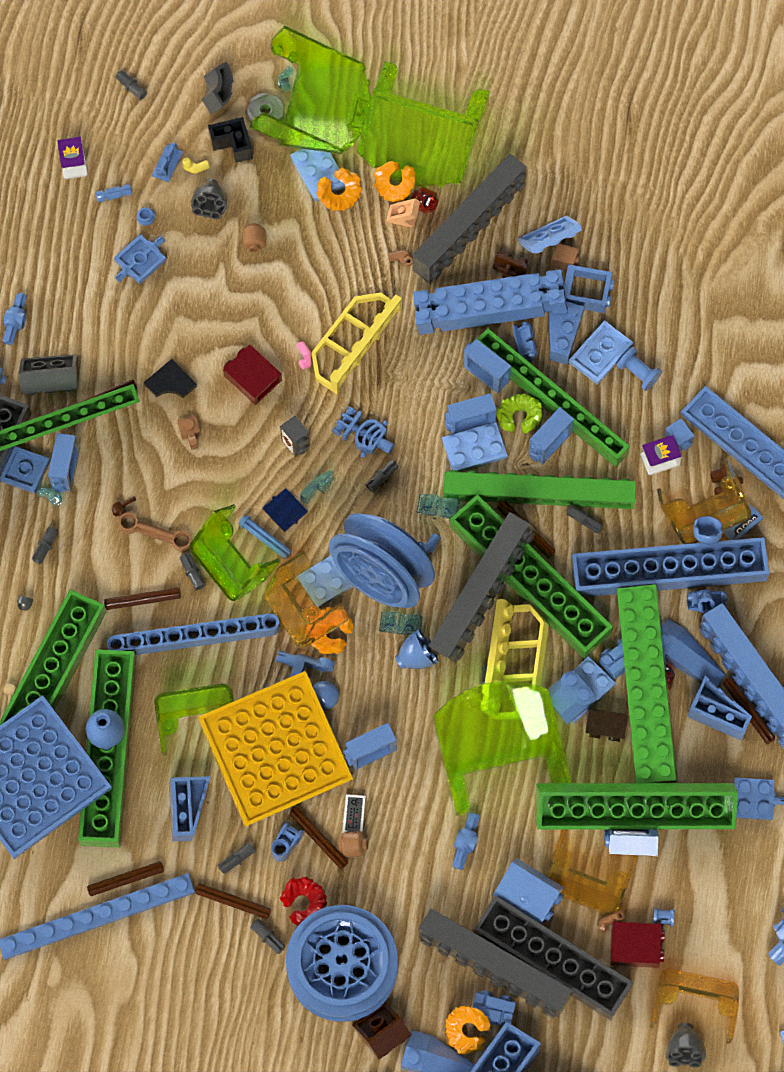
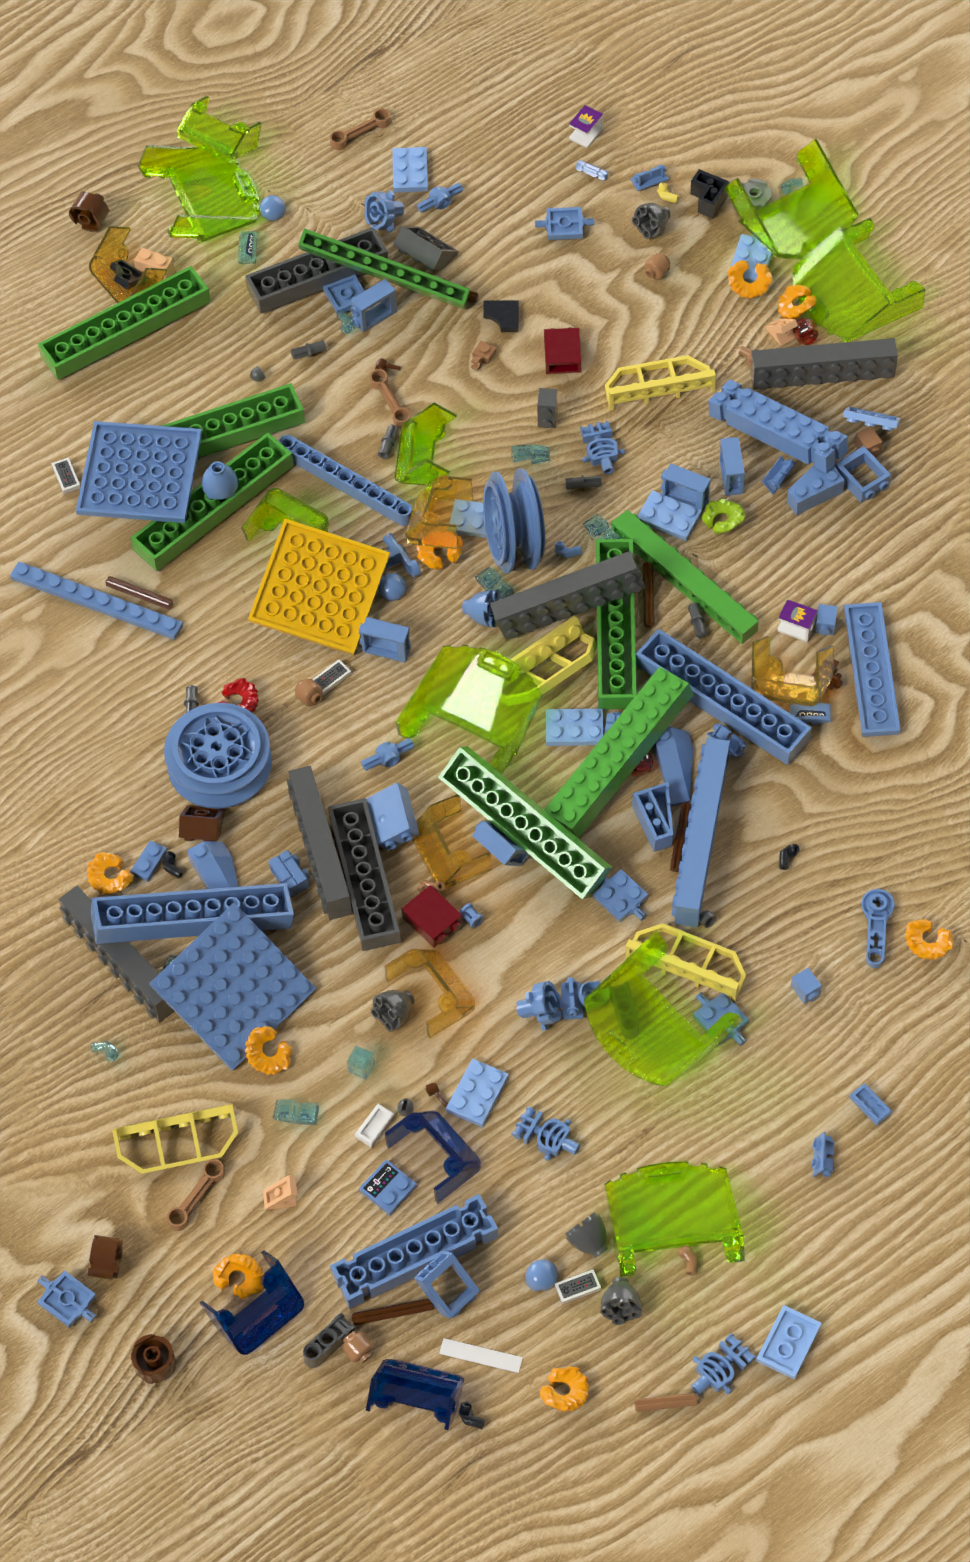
camera: 45 degrees right, 10 degrees down
reddish brown axle [104,587,181,610] -> none
dark grey axle [115,70,147,100] -> none
medium blue plate [137,207,155,226] -> none
medium blue wedge [169,776,211,842] -> none
reddish brown axle [195,883,271,919] -> none
dark grey brick [201,61,234,115] -> none
dark grey axle [218,842,256,874] -> none
medium blue axle [238,515,291,559] -> none
clear blue piece [262,488,308,532] -> none
medium blue piece [271,821,304,862] -> none
reddish brown axle [290,807,348,869] -> none
bright pink arm [297,341,312,370] -> none
light orange piece [445,1006,491,1054] -> none
bright green brick [477,328,630,467] -> none
reddish brown hips [492,250,528,278] -> none
medium blue window [528,407,574,465] -> none
medium blue slope [541,670,597,725] -> none
light blue plate [569,320,634,385] -> none
dark brown brick [585,708,628,742] -> none
medium blue piece [617,347,662,391] -> none
medium blue hair [693,516,723,545] -> none
medium blue bush [696,589,715,613] -> none

